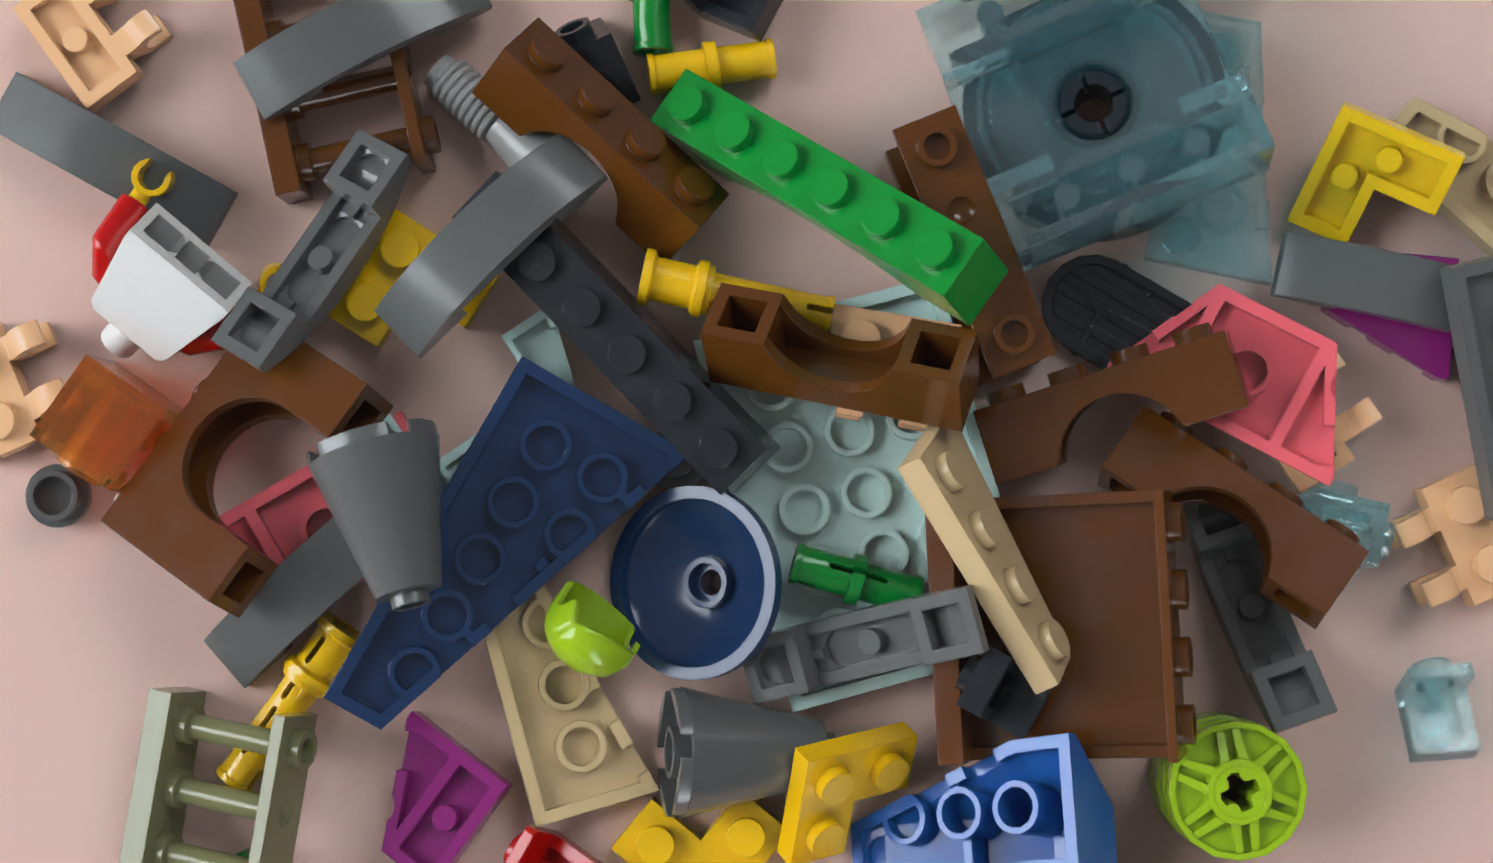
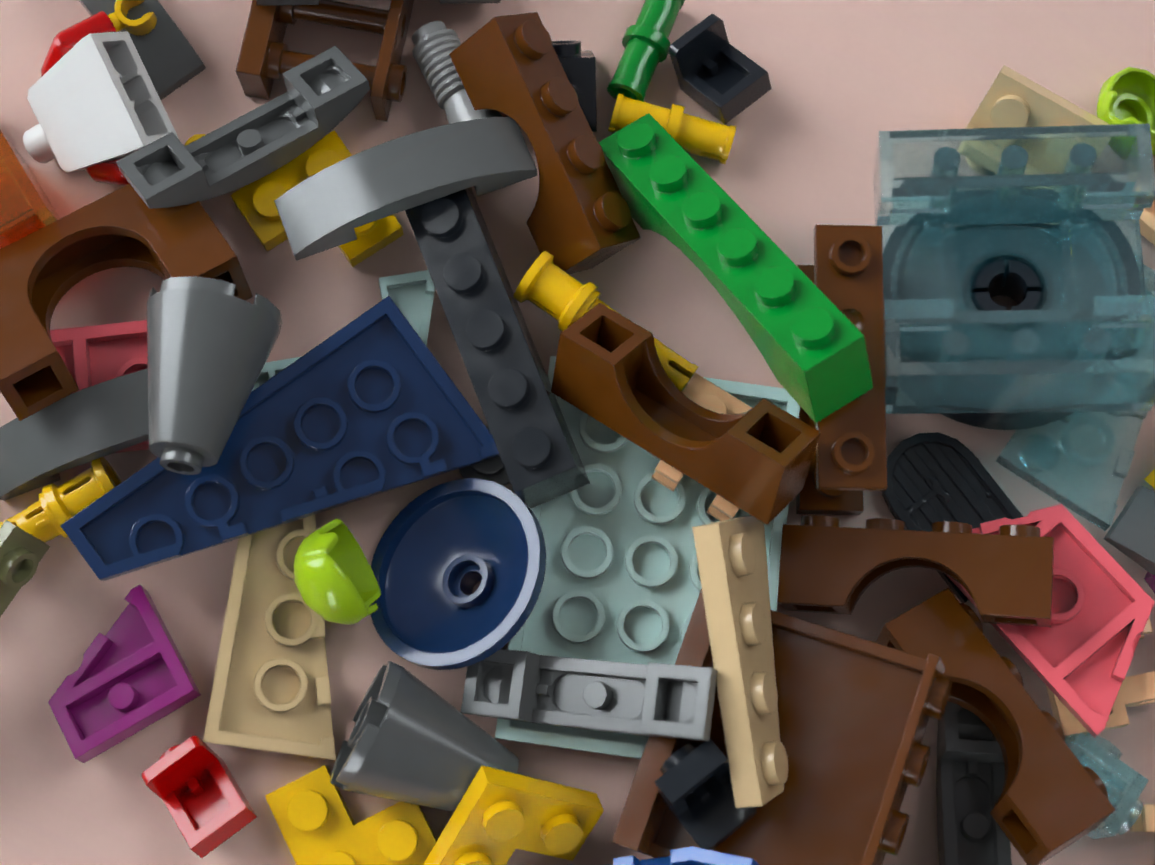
camera: 15 degrees right, 10 degrees down
green pin [787,542,924,606] -> none

